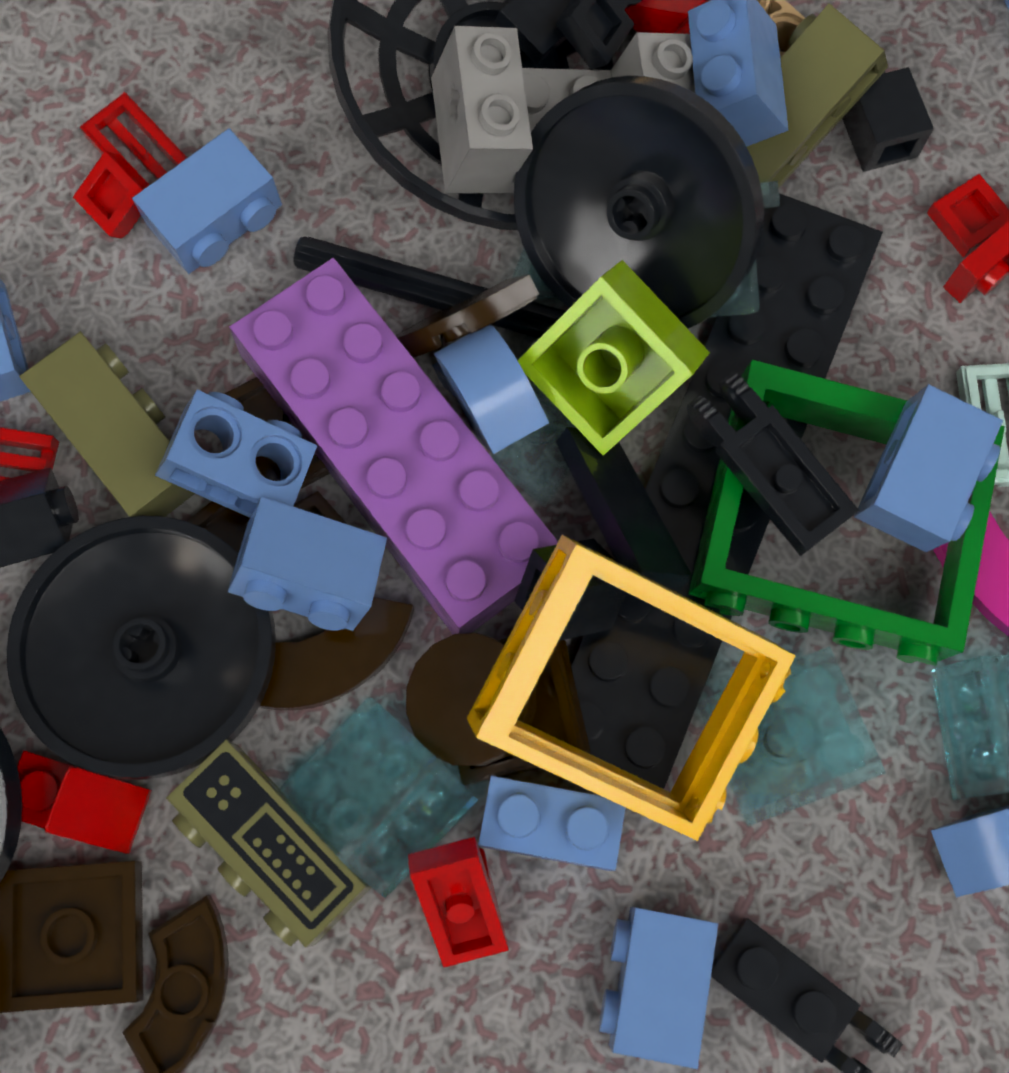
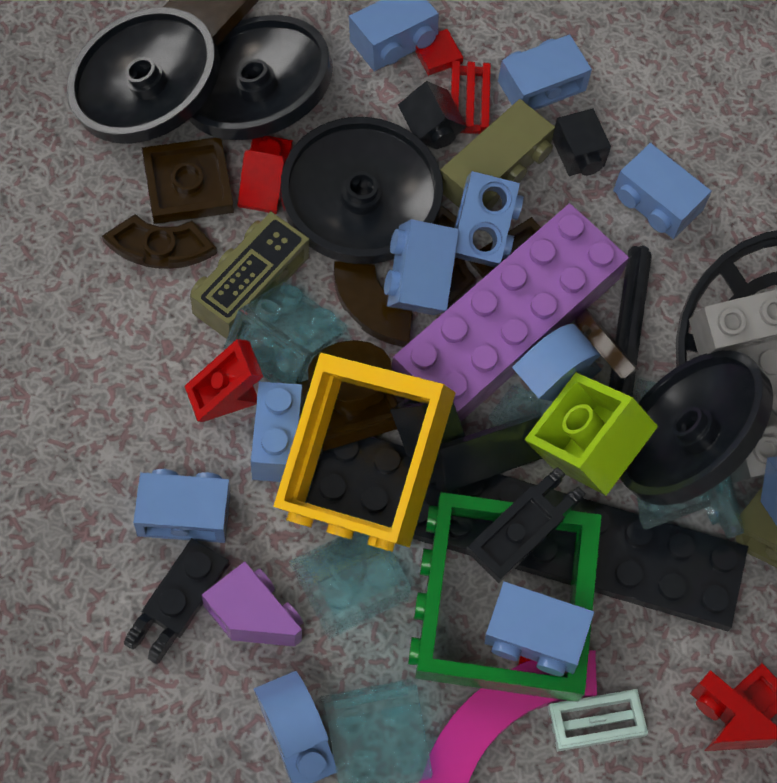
camera: 75 degrees right, 10 degrees down
red tile [73,151,149,239] -> none
red tile [80,92,187,185] -> none
none -> medium lavender slope [201,561,303,646]
none -> black brick [552,108,611,176]

